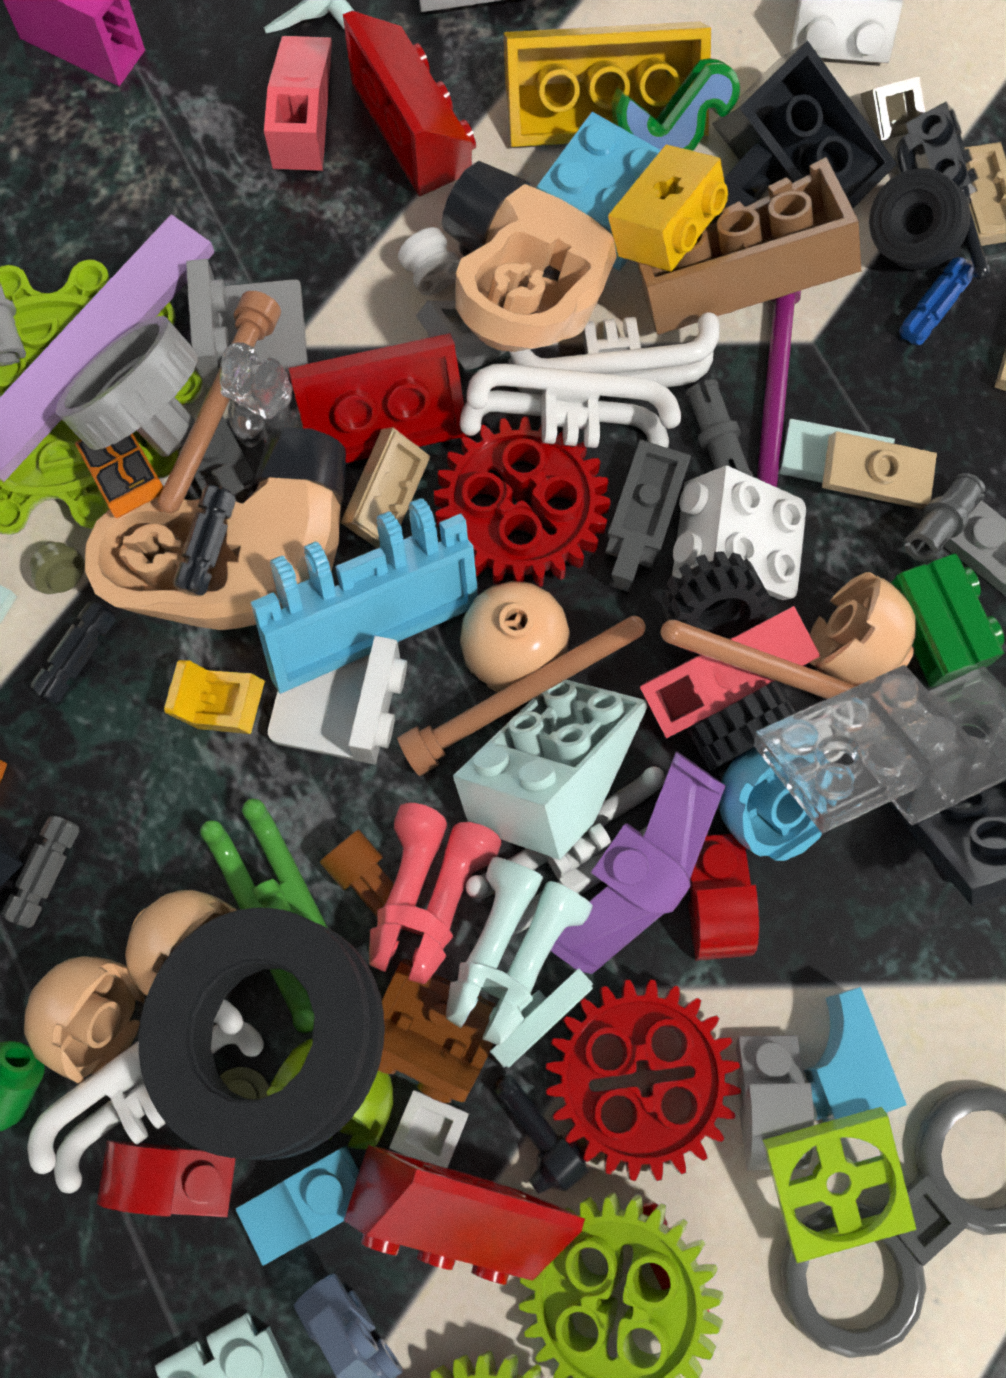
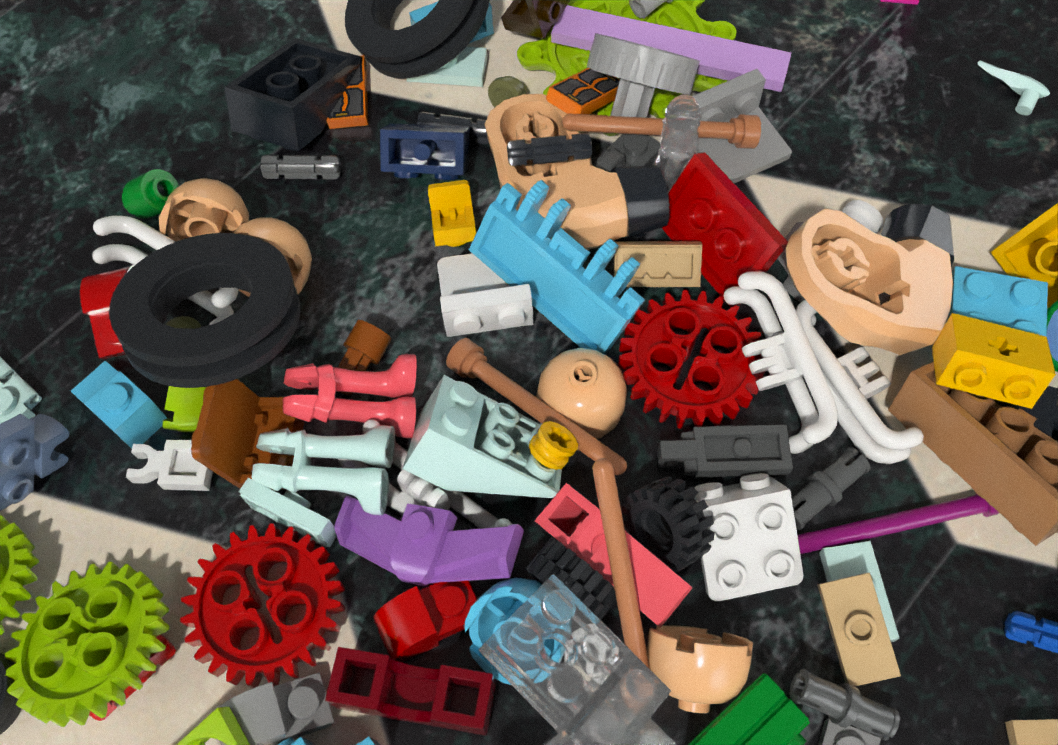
camera: 75 degrees right, 10 degrees down
bright green piece [200,799,328,1033] -> none
coral slope [264,36,332,171] -> none
red slope [343,11,476,197] -> none
red slope [343,1144,585,1285] -> none
black piece [493,1074,589,1194] -> none
none -> dark red arch [325,647,497,736]
none -> dark blue brick [380,124,470,180]
none -> yellow bush [529,421,578,470]

